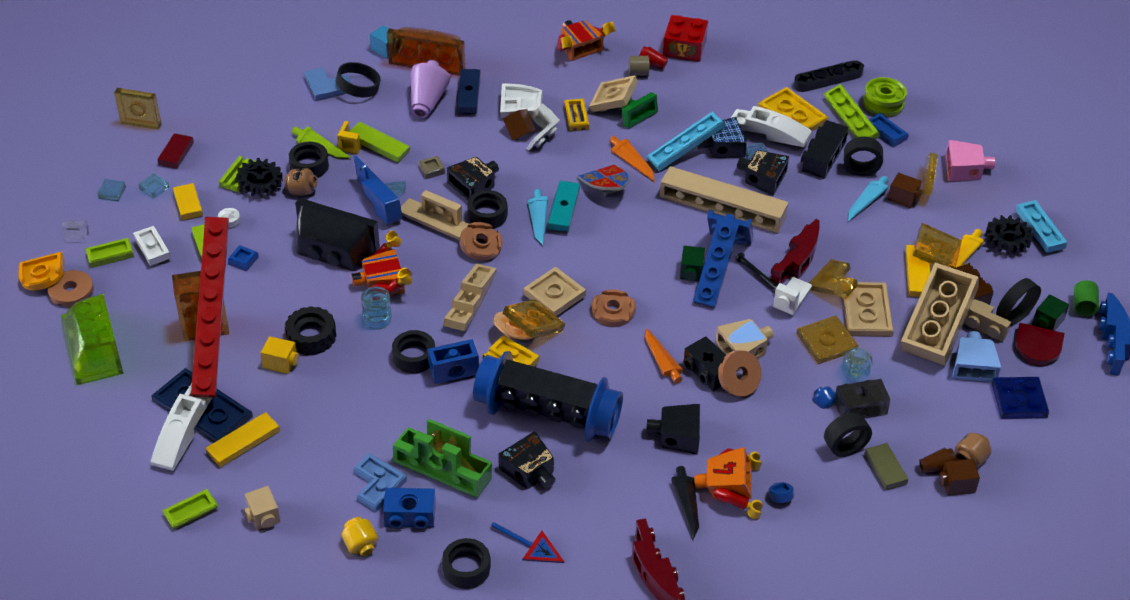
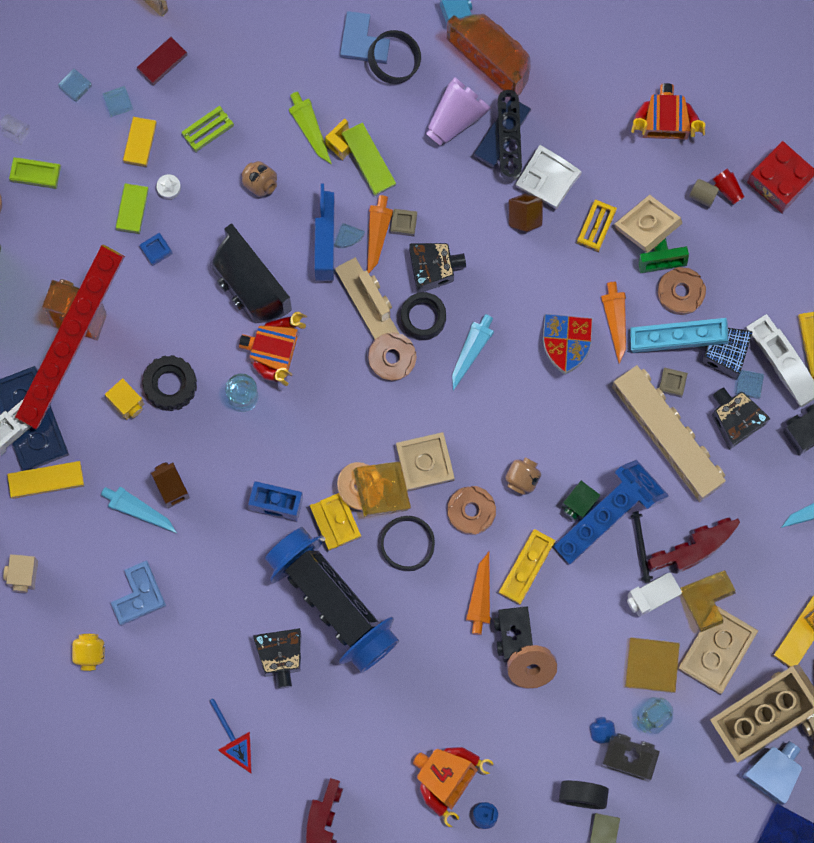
camera: 30 degrees right, 30 degrees up
white plate [133,226,171,266] -> none
black gear [236,158,283,197] -> none
black tyre [288,141,329,177] -> none
blue brick [383,488,436,528] -> none
black tyre [392,330,435,373] -> none
bright green piece [393,419,492,497] -> none
black tyre [442,538,491,589] -> none
tan slope [443,263,497,331] -> none
white bracket [527,103,560,151] -> none
teal tile [548,181,580,232] -> none
black torso [646,404,700,454] -> none
black bar [671,466,699,540] -> none
tan torso [716,319,774,371] -> none
none -> medium azure bar [101,487,177,533]
none -> reddish brown slope [151,462,190,508]
none -> orange bar [367,195,393,273]
none -> black tyre [381,516,435,571]
none -> black beam [497,89,522,181]
none -> yellow tile [498,529,556,605]
none -> medium nougat head [505,457,542,495]
none -> nougat tile [658,267,706,315]
none -> dark tan tile [659,367,688,398]

